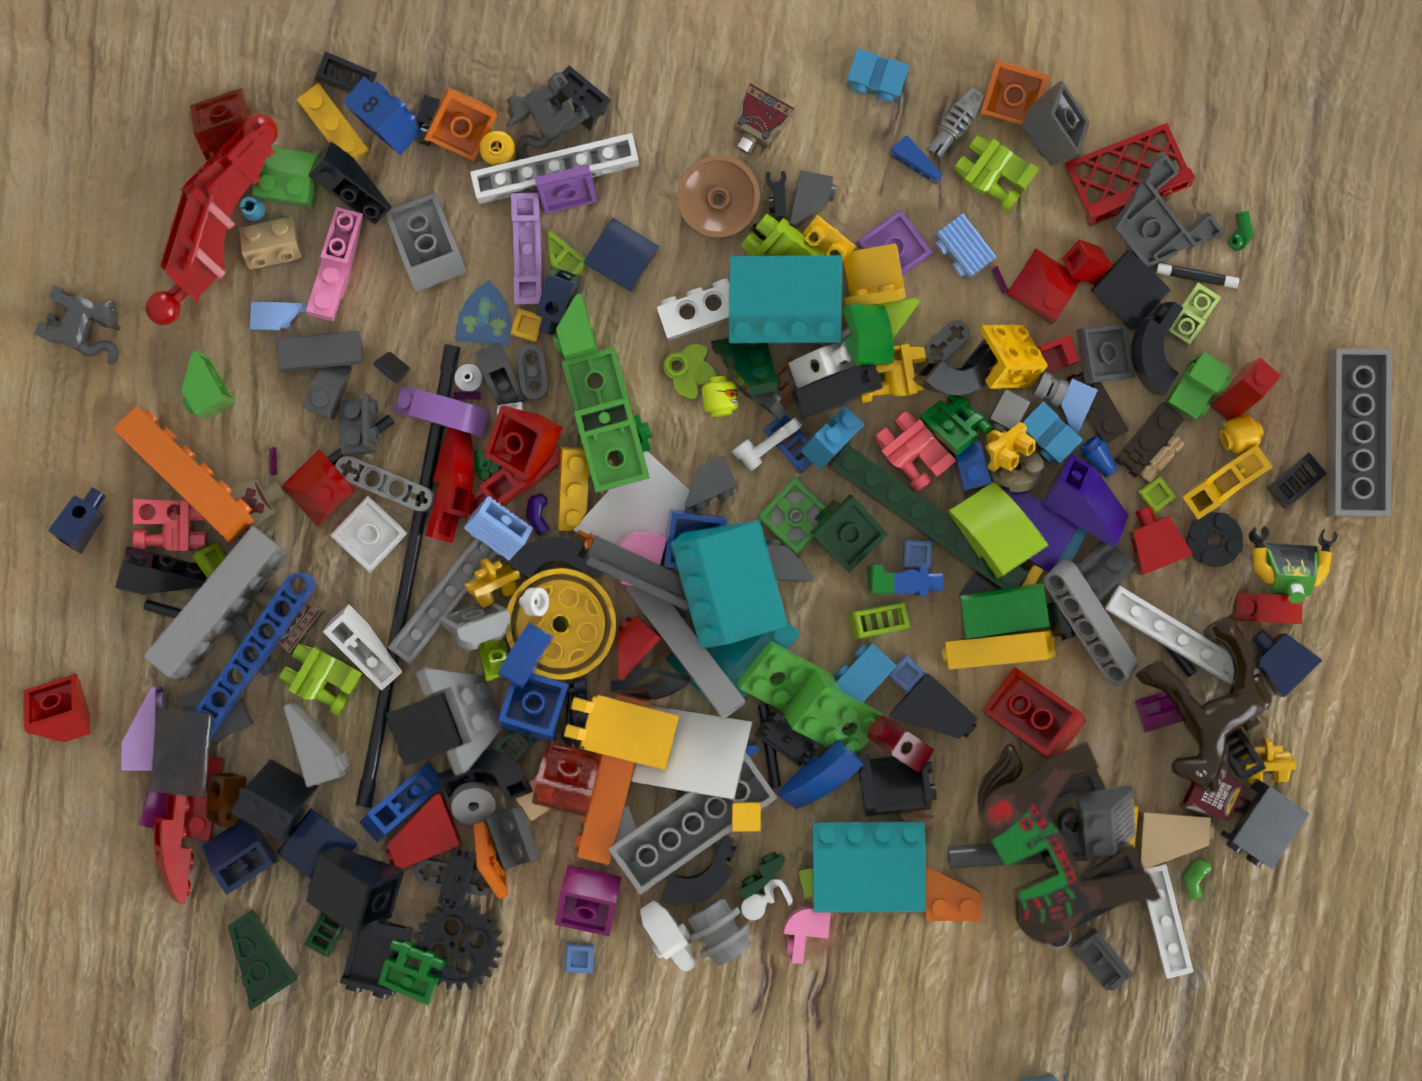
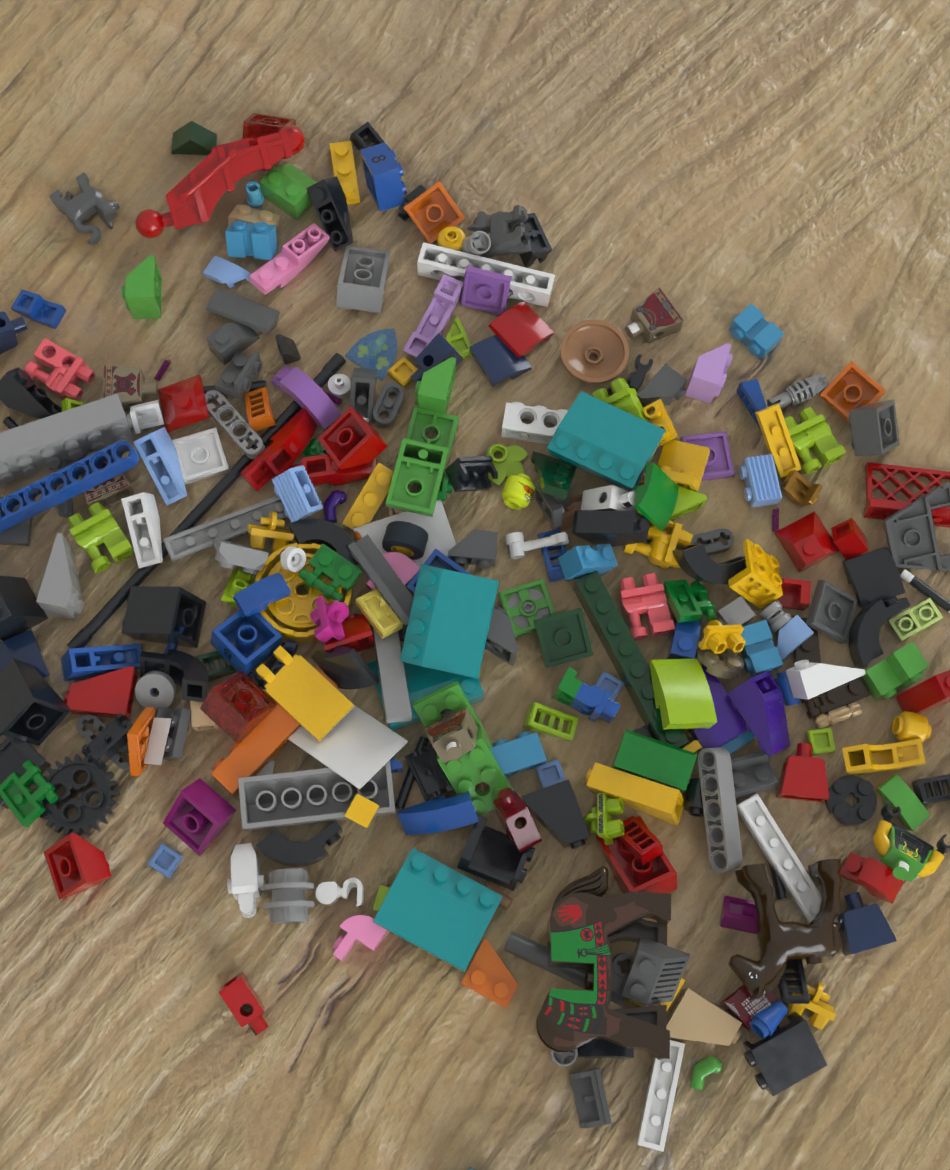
camera: 20 degrees right, 15 degrees down
orange brick [112,406,255,544] -> none
light grey wing [416,668,502,776] -> none
dark green slope [738,851,785,900] -> none
none -> blue slope [11,290,67,329]
none -> red slope [44,833,111,900]
none -> white bracket [127,400,164,434]
none -> light blue slope [134,427,188,505]
none -> white sticker [143,717,171,765]
none -> dark green slope [171,121,217,155]
none -> red torso [218,972,268,1036]
none -> dark azure brick [225,220,278,260]
none -> orange slope [244,386,276,432]
none -> green plate [298,544,363,602]
none -> dark pink hips [310,595,349,643]
none -> light yellow plate [355,589,403,639]
none -> black wheel [382,521,428,560]
none -> dark tan torso [424,707,478,763]
none -> black hinge [445,456,498,492]
none -> light grey wheel [462,231,491,256]
none -> red slope [488,301,554,358]
none -> lime hips [583,792,624,845]
none -> red slope [619,816,663,866]
none -> lavender slope [685,343,733,404]
none -> blue cone [749,1000,788,1039]
none -> yellow plate [755,404,801,478]
none -> pearl gold bracket [780,470,822,506]
none -> white slope [786,660,866,700]
none -> bright green slope [877,774,930,831]

